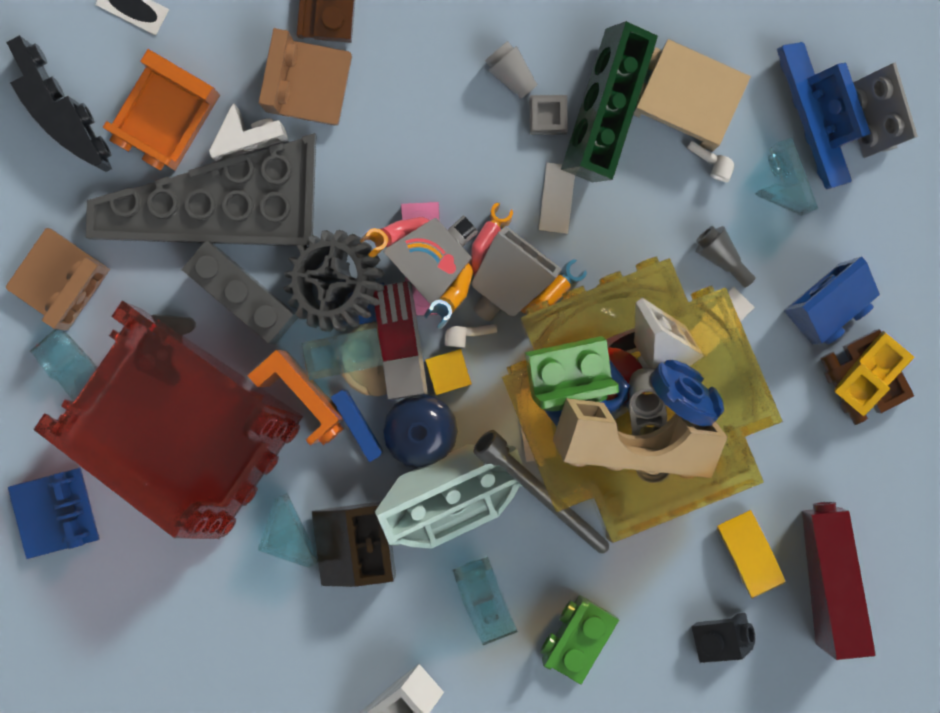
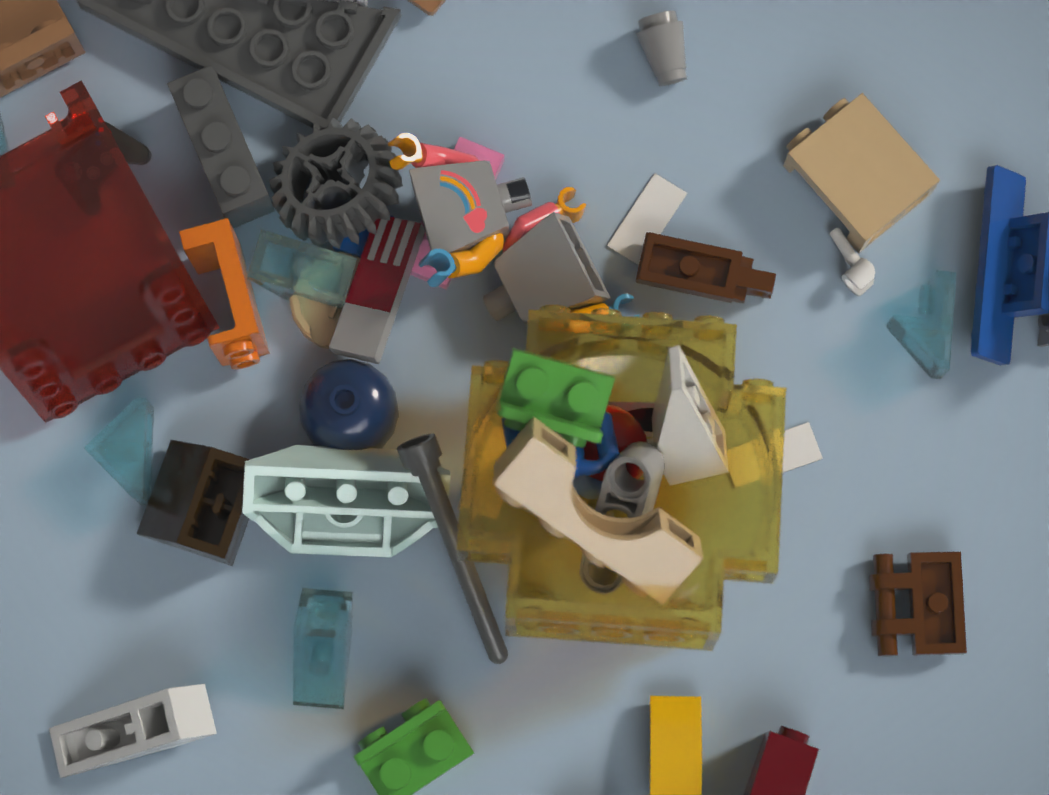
camera: 25 degrees right, 10 degrees down
blue tile [331,390,383,462] -> none
yellow tile [425,349,472,395] -> none
white hand [445,324,497,348] -> none
light grey tile [529,95,568,135] -> none
dark green brick [561,21,658,183] -> none
blue tile [651,360,724,427] -> none
dark grey cone [696,226,756,288] -> none
blue slope [784,256,880,345] -> none
yellow slope [834,331,915,416] -> none
none -> reddish brown hinge [636,232,776,303]

